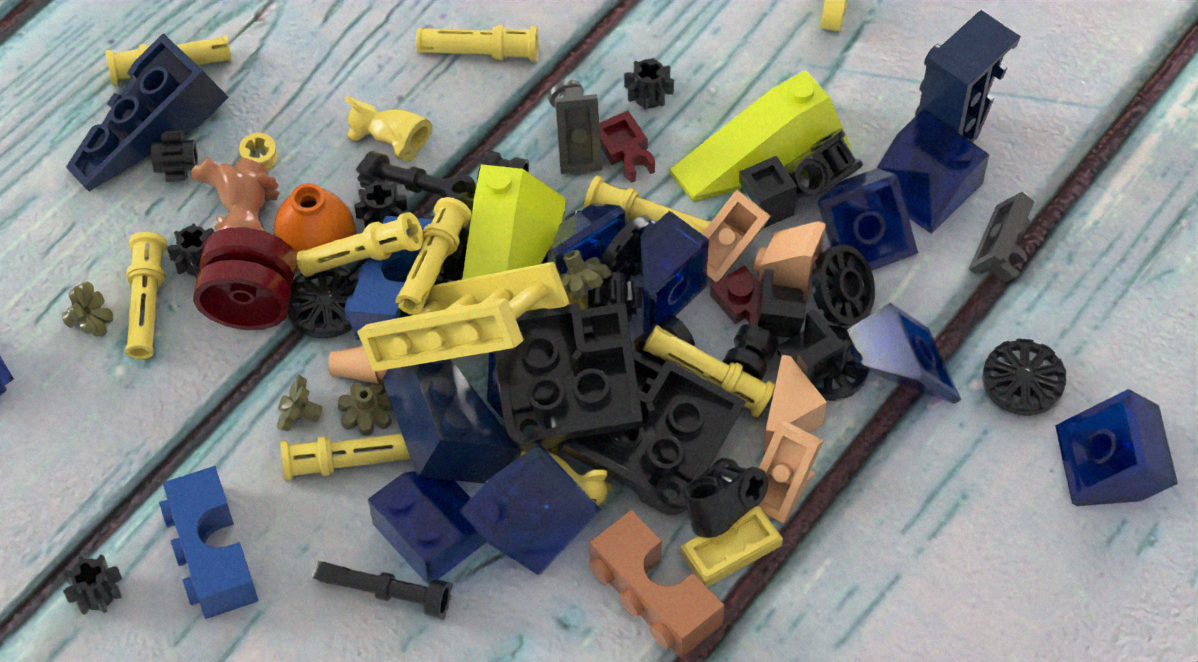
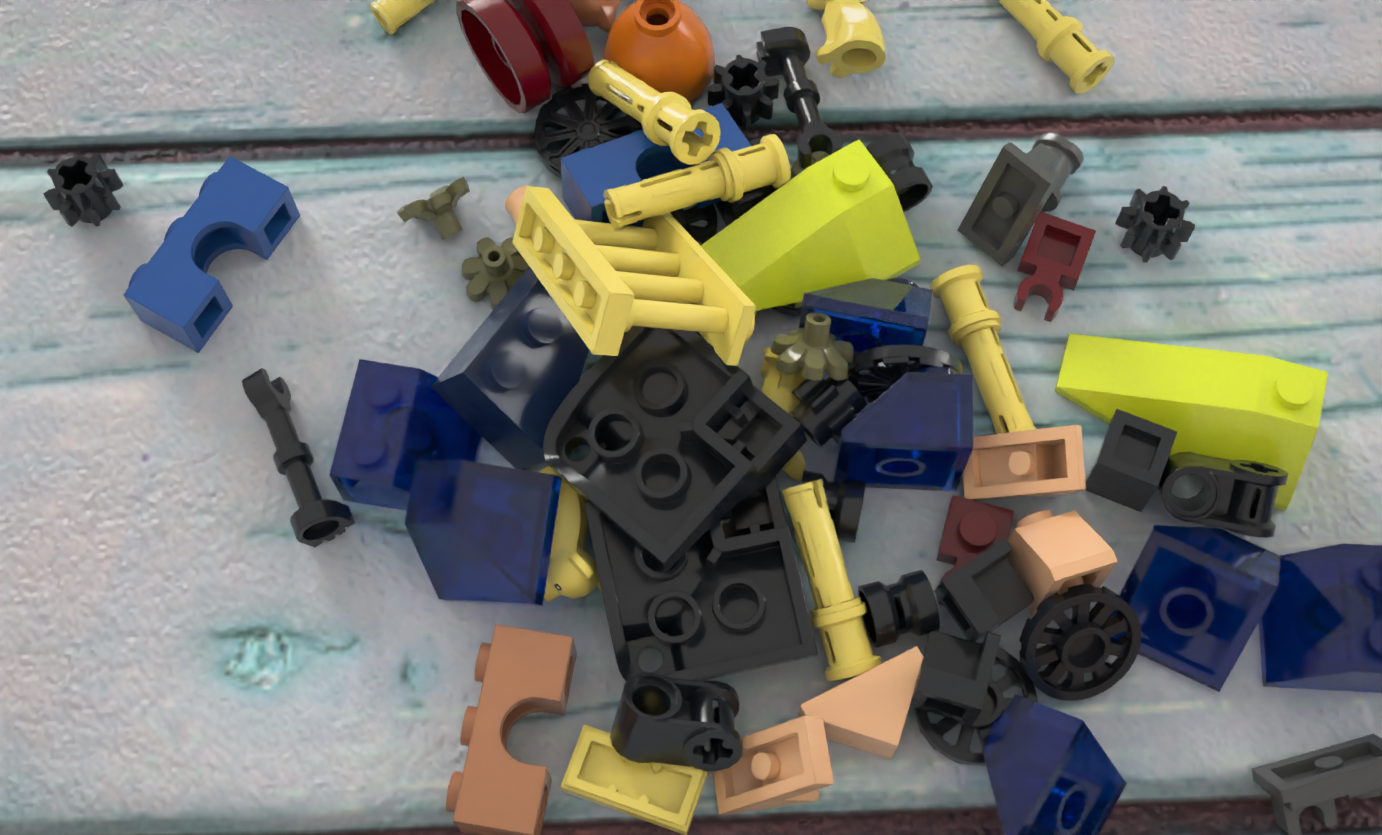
camera: 50 degrees right, 10 degrees up
light yellow pin [280,434,411,481] -> none

